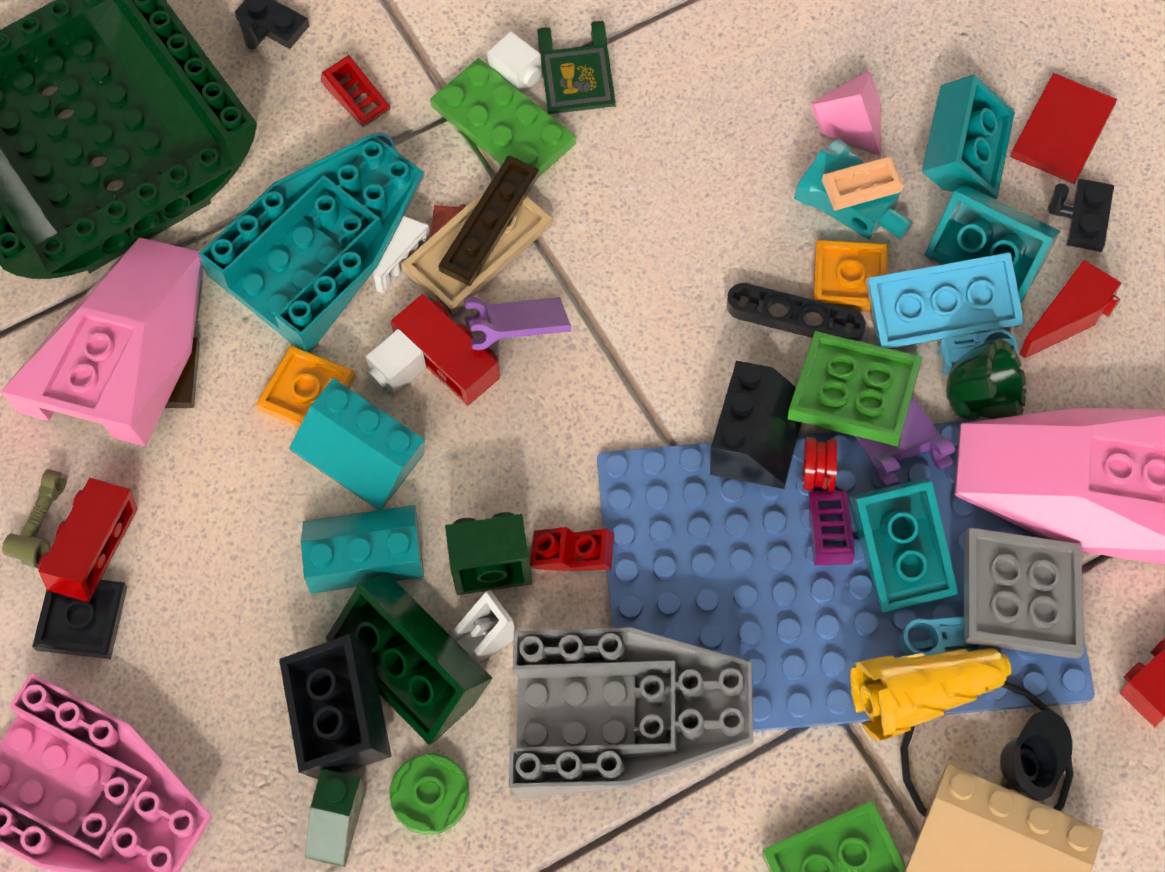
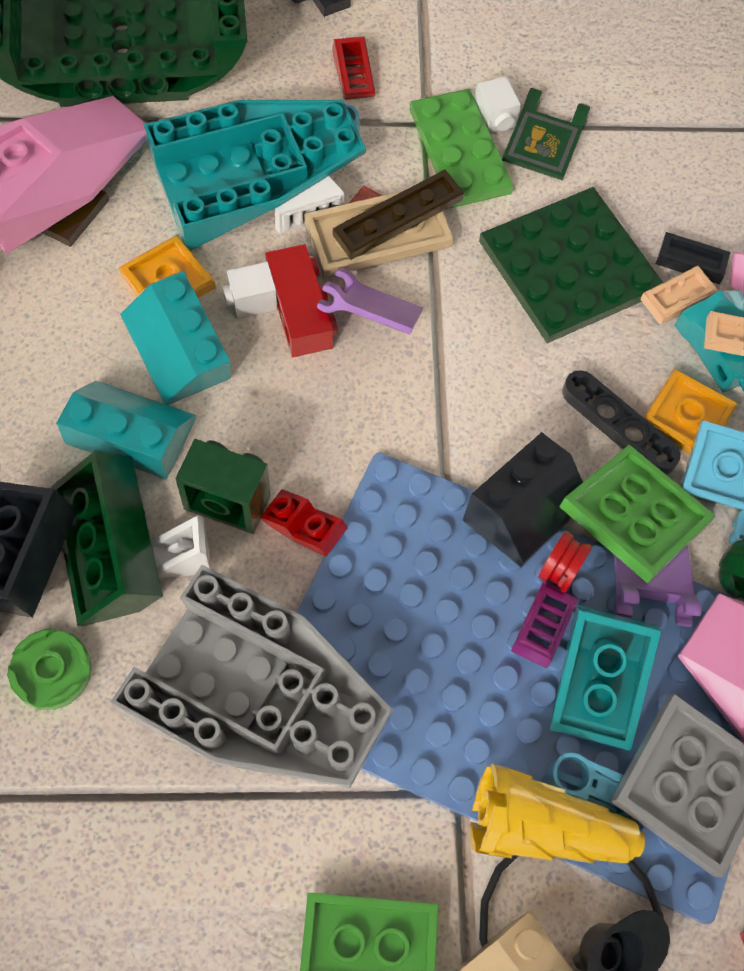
camera: 20 degrees right, 0 degrees up
none -> dark green plate [479,187,663,344]
none -> light nougat plate [640,266,718,325]
none -> black tile [655,232,731,285]

